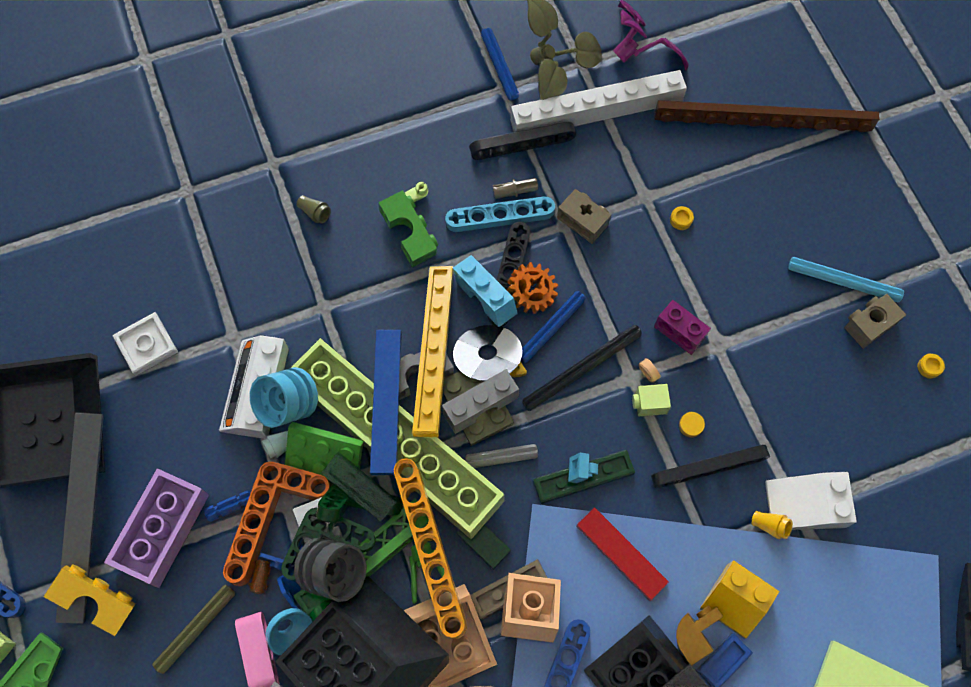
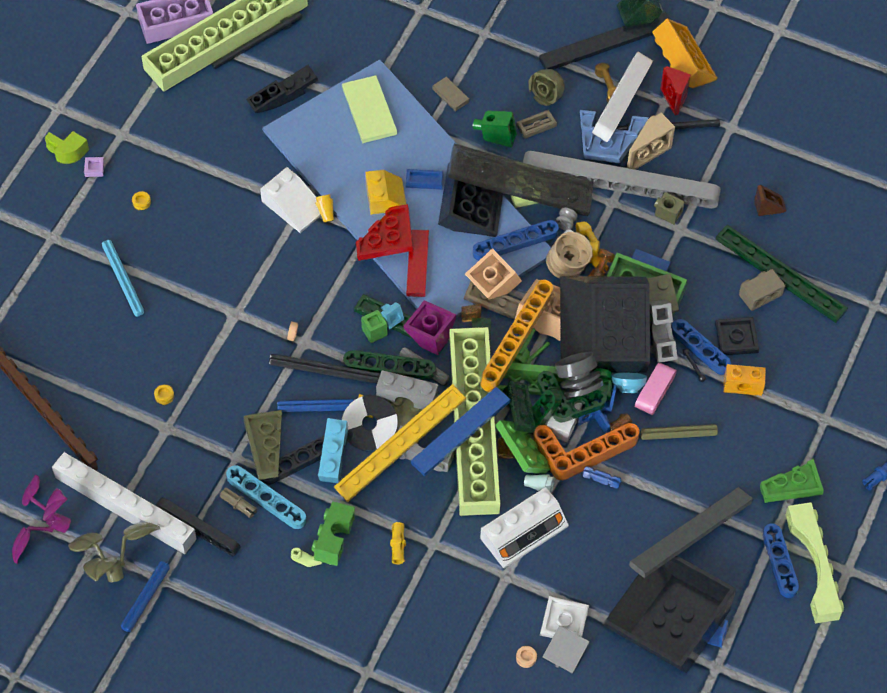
camera: 135 degrees left, 10 degrees down
yellow arch [43,564,135,636] -> none
lavender brick [104,469,209,588] -> none
medium azure wheel [250,367,318,428] -> none
olive cone [296,195,331,223] -> none
orange gear [507,262,558,314] -> none
dark tan brick [557,189,611,244] -> none
yellowish green brick [632,384,671,416] -> none
black beam [651,445,770,489] -> none
magenta brick [654,300,711,355] -> none
pearl gold brick [676,606,723,666] -> none
yellow tile [679,412,705,438] -> none
dark tan brick [844,294,906,349] -> none
none -> olive wing [243,410,282,480]
none -> dark green beam [343,350,437,379]
none -> red plate [356,204,414,261]
none -> bright green panel [361,310,388,343]
none -> yellow pin [390,522,406,564]
none -> magenta slope [403,300,457,355]
none -> clear orange tile [461,304,481,322]
none -> light nougat tile [516,646,537,668]
none -> light grey piece [542,625,590,674]

